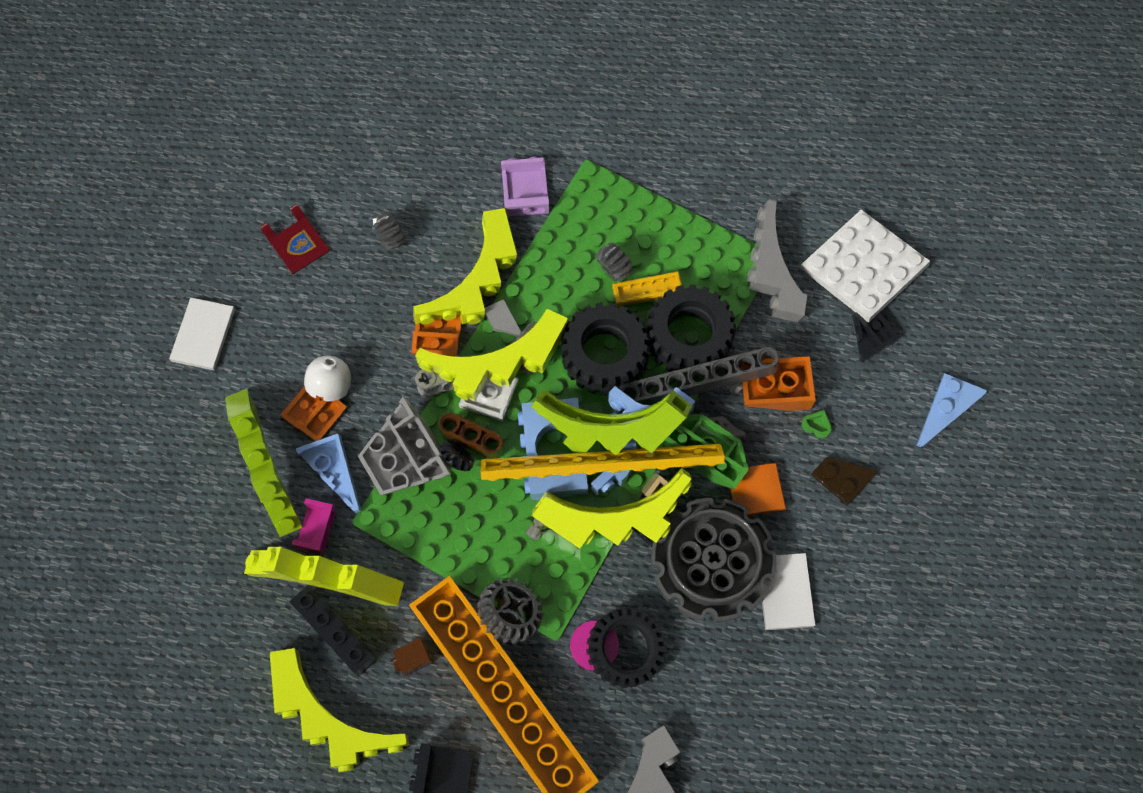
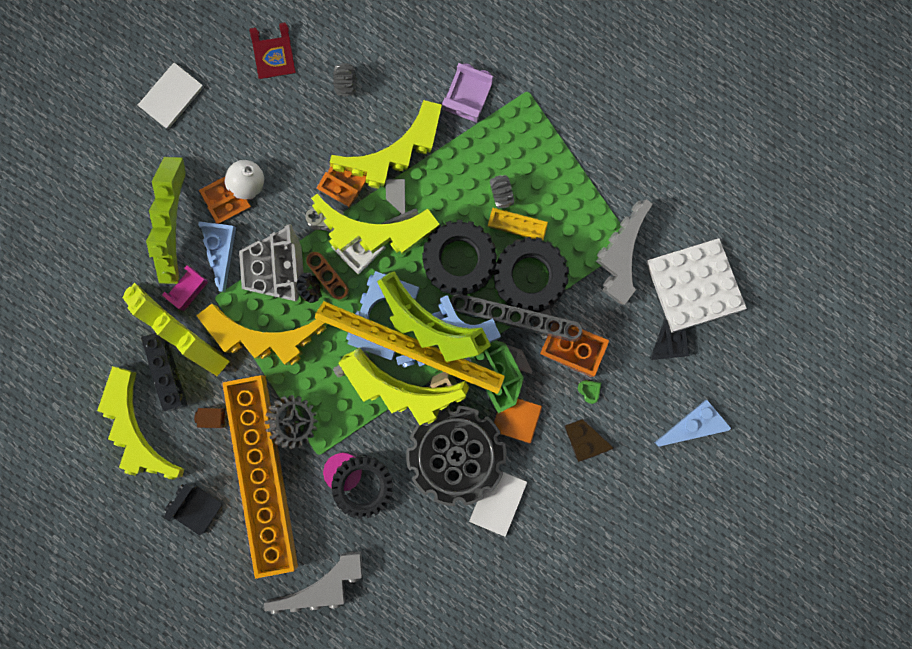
camera: 25 degrees right, 15 degrees up
none -> yellow arch [197,304,327,365]

